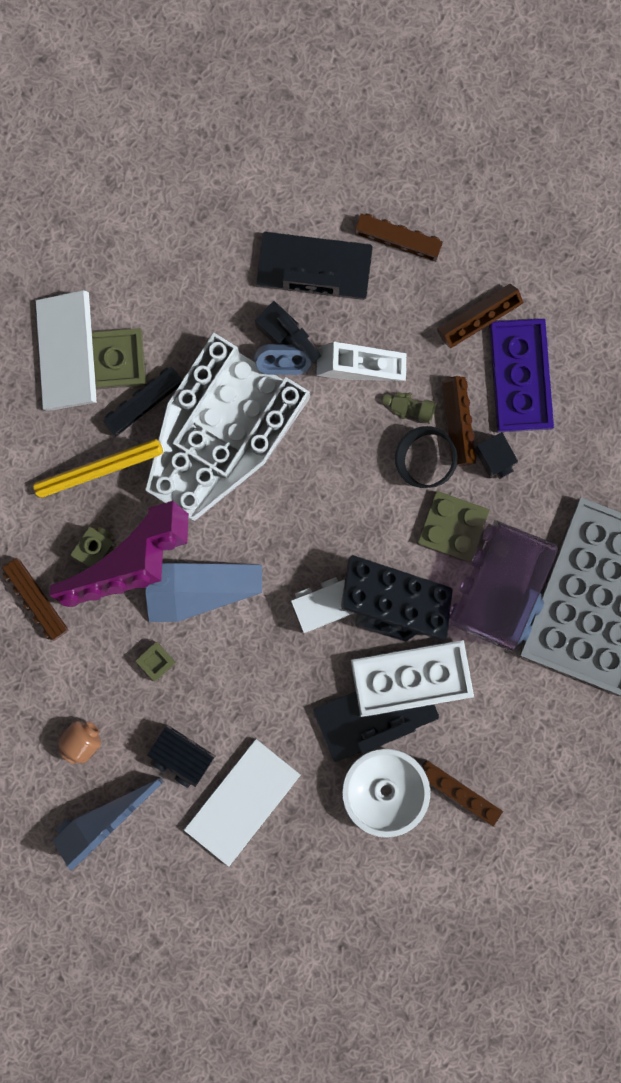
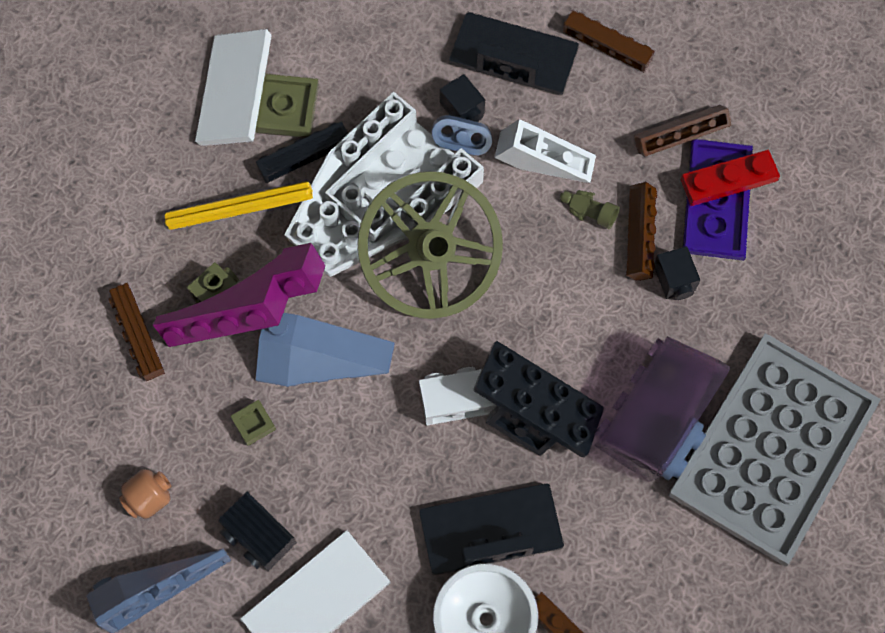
camera: 10 degrees right, 15 degrees down
black bar [277,312,322,363] -> none
white tile [350,640,474,717] -> none
black tyre [395,426,457,488] -> none
olive plate [418,491,490,563] -> none
none -> olive wheel [357,171,503,319]
none -> red plate [680,149,780,206]

